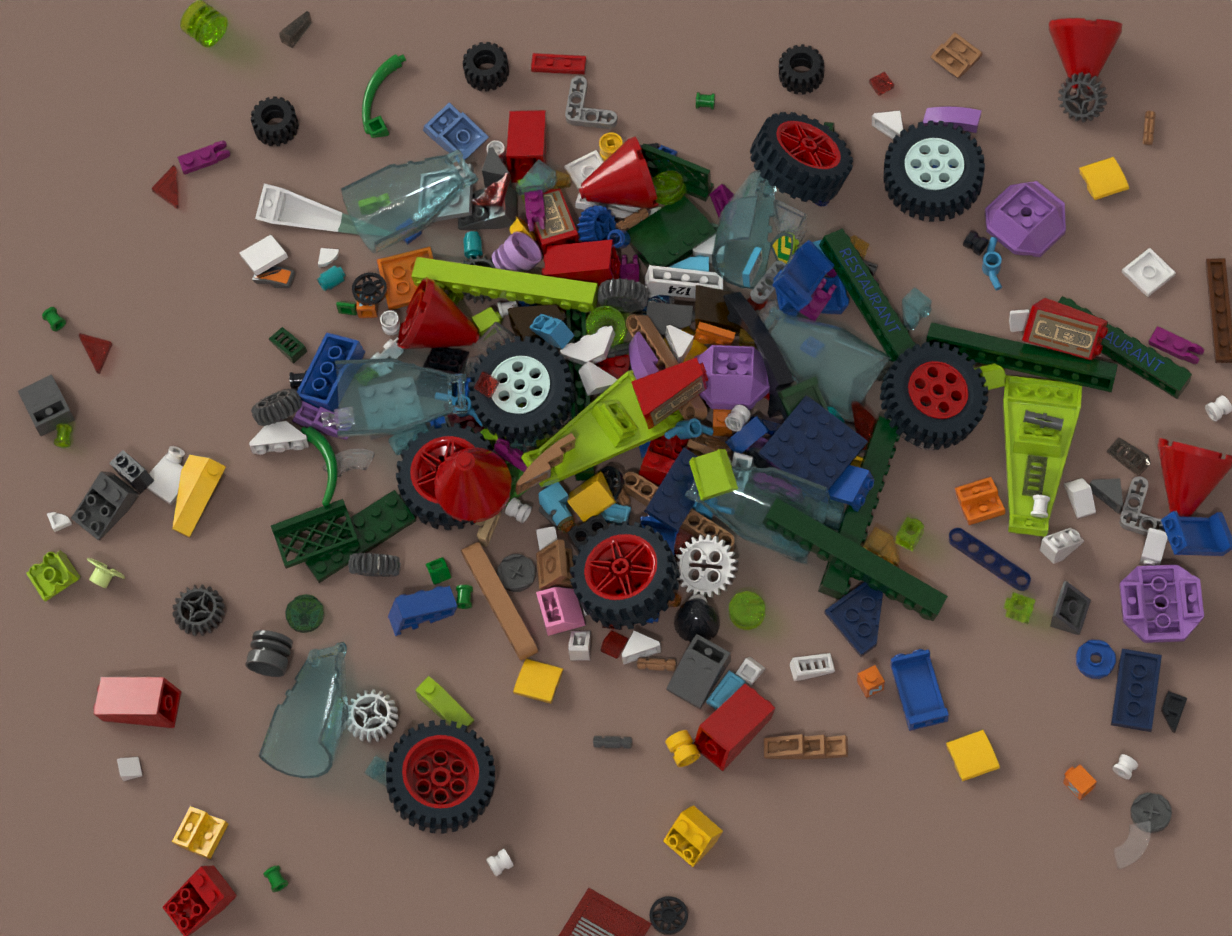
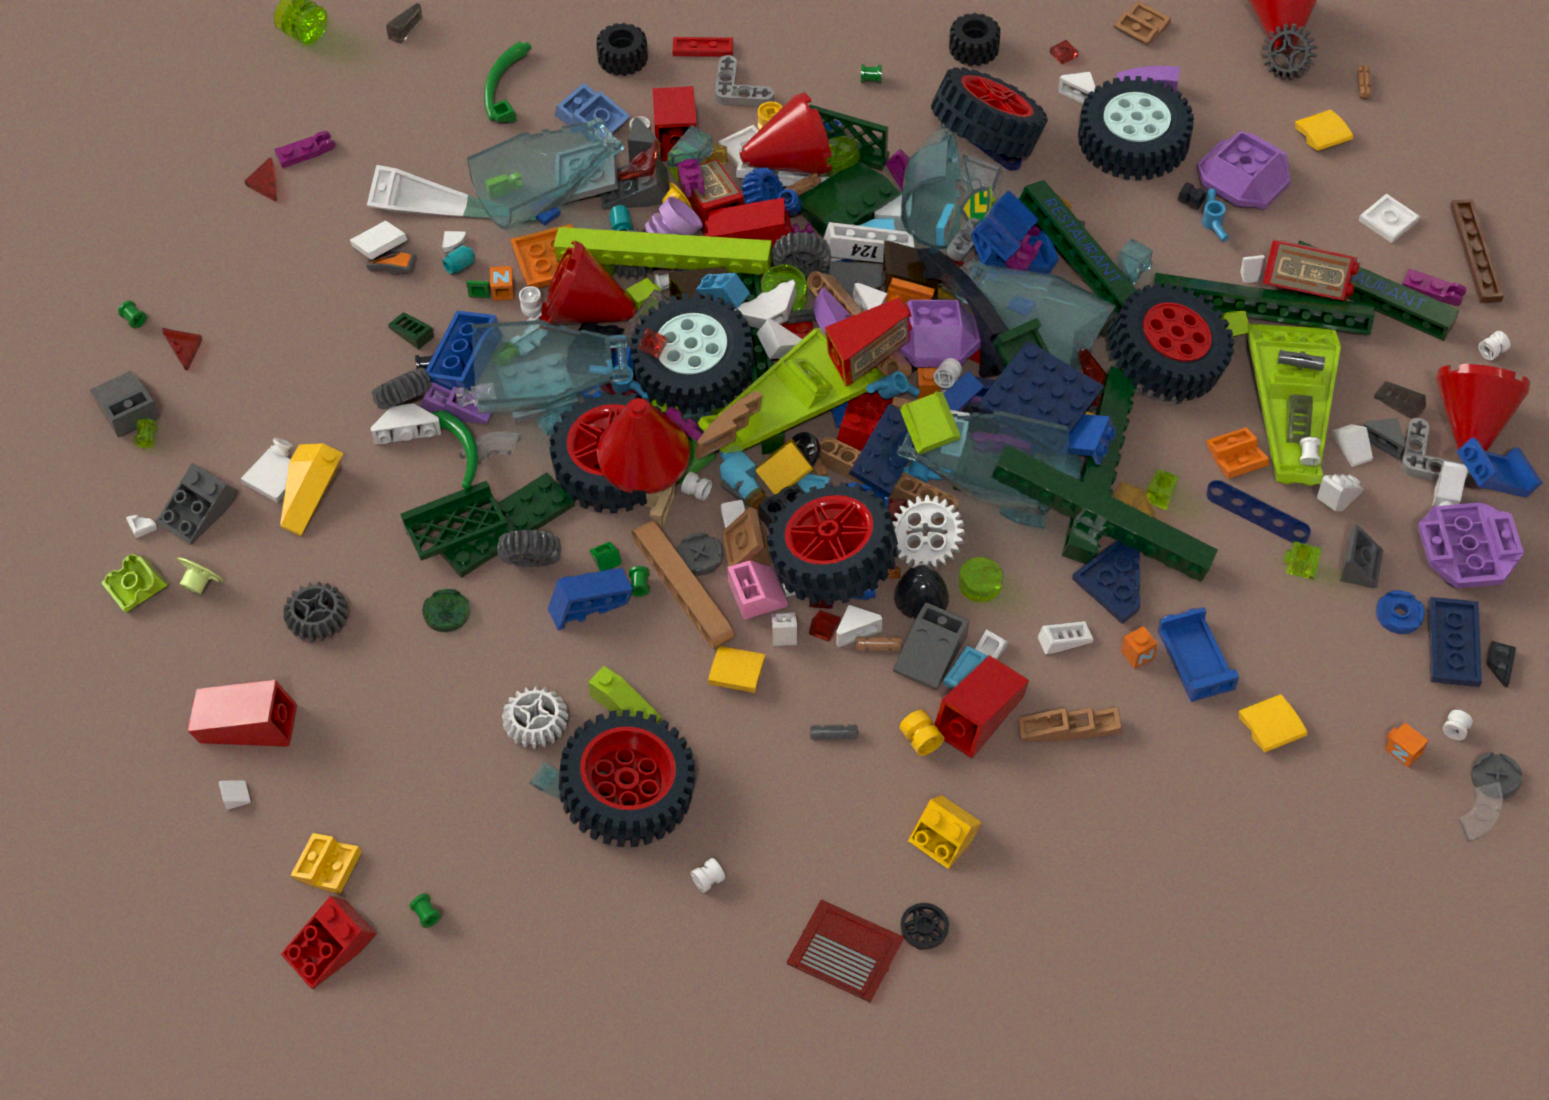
camera: 10 degrees left, 10 degrees down
black brick [109,450,154,494] -> none
dark grey wheel [245,630,293,677] -> none
black tyre [251,96,299,146] -> none
clear light blue windscreen [259,642,349,778] -> none
black wheel [352,272,387,306] -> none

